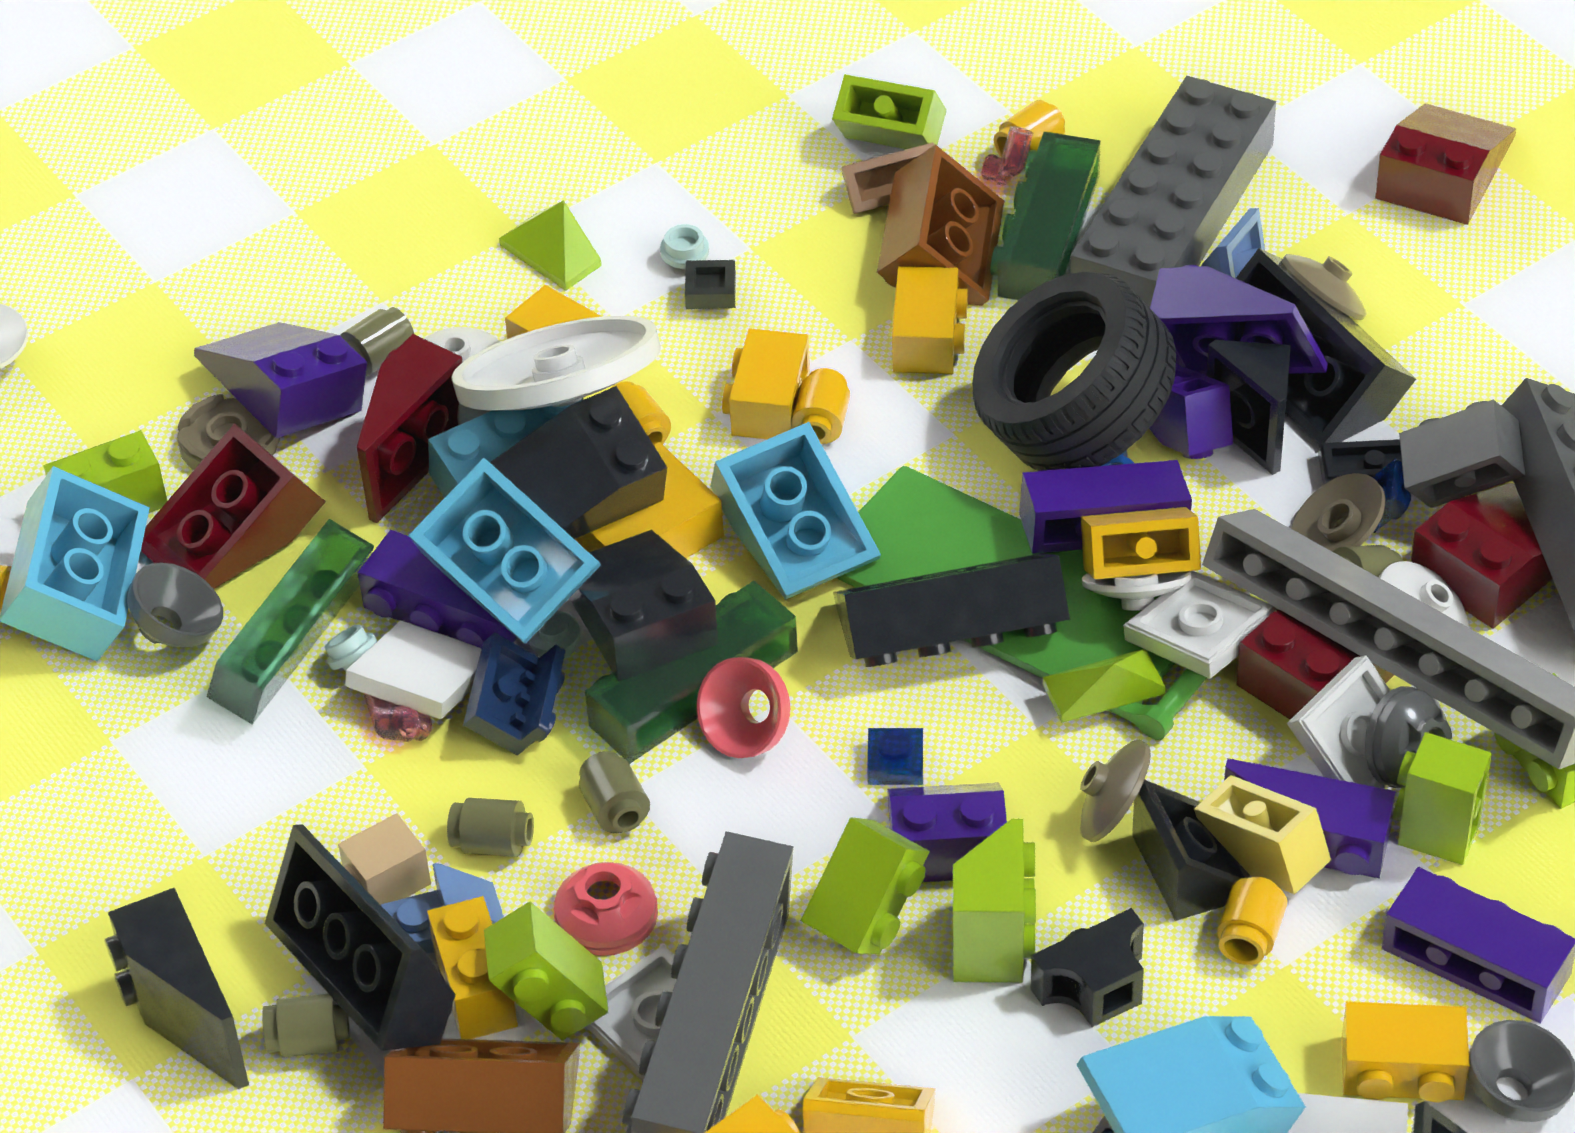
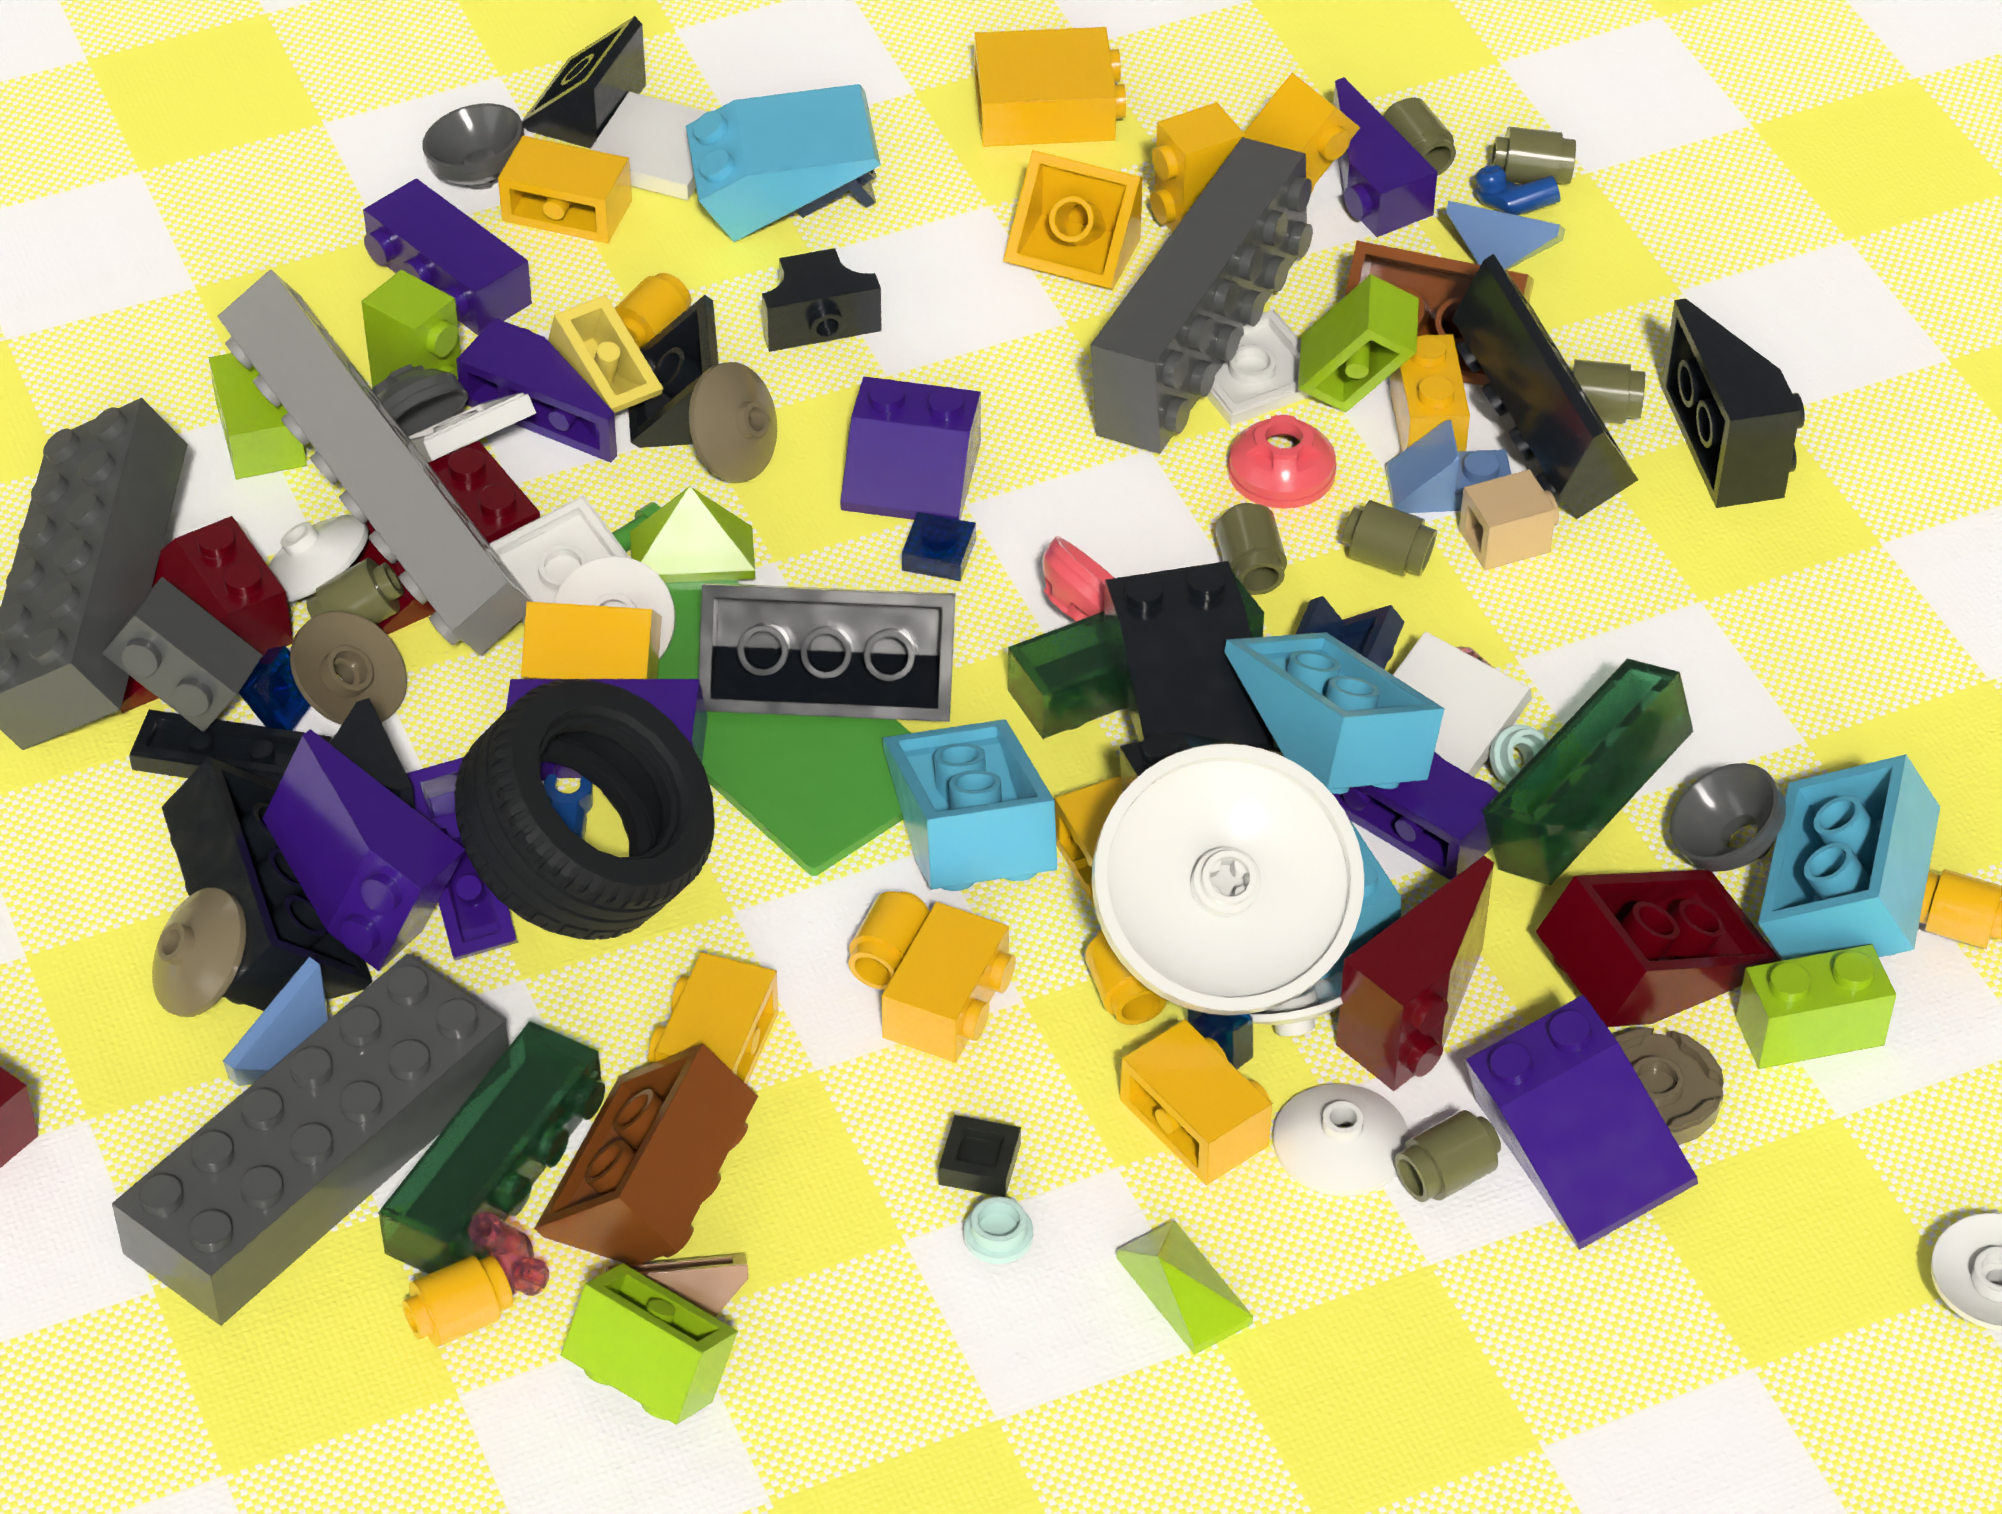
camera: 170 degrees left, 0 degrees up
lime brick [800,817,930,955] -> none
lime slope [953,819,1036,983] -> none

